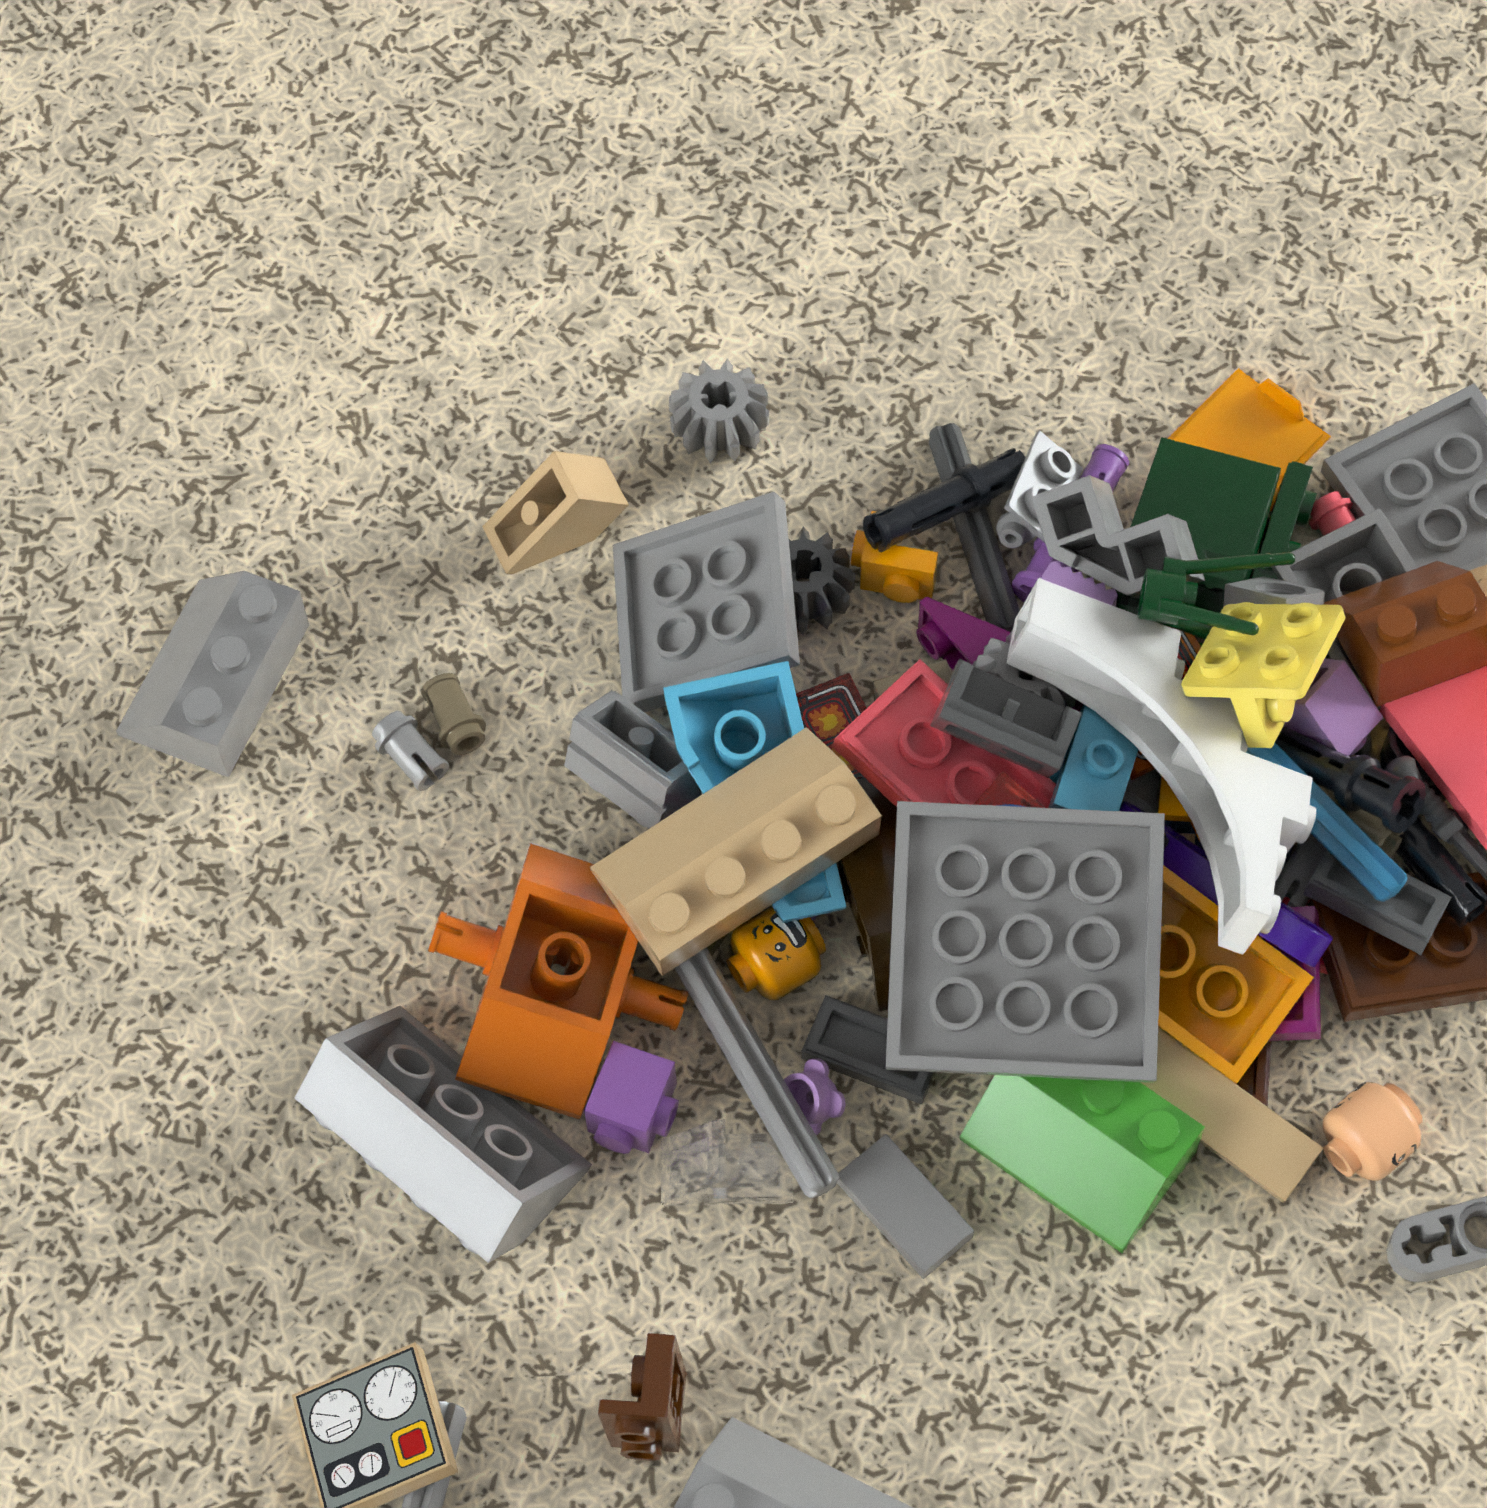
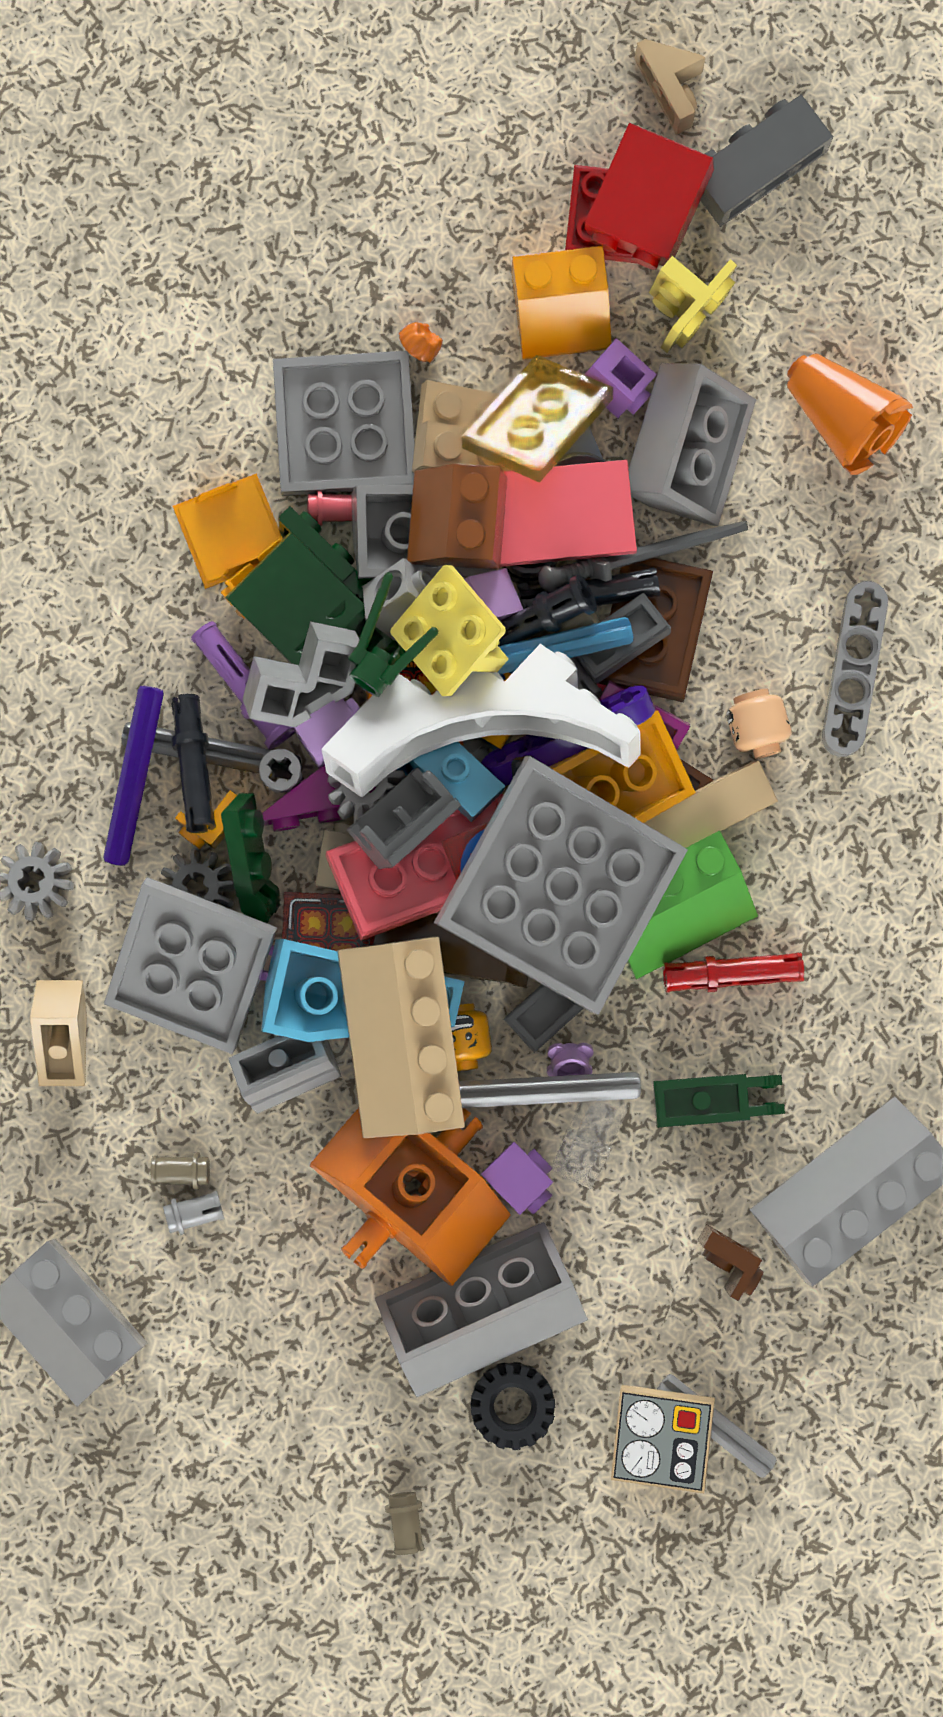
camera: 70 degrees left, 20 degrees up
light grey tile [836,1134,974,1279] -> none
light grey hinge [996,430,1083,548] -> none
none -> dark purple axle [103,685,164,866]
none -> dark green hinge [221,793,281,923]
none -> light grey bush [259,749,303,793]
none -> dark tan pin [385,1492,425,1555]
none -> black tyre [470,1362,556,1450]
none -> dark green hinge [652,1074,785,1128]
none -> red pin [663,952,805,993]

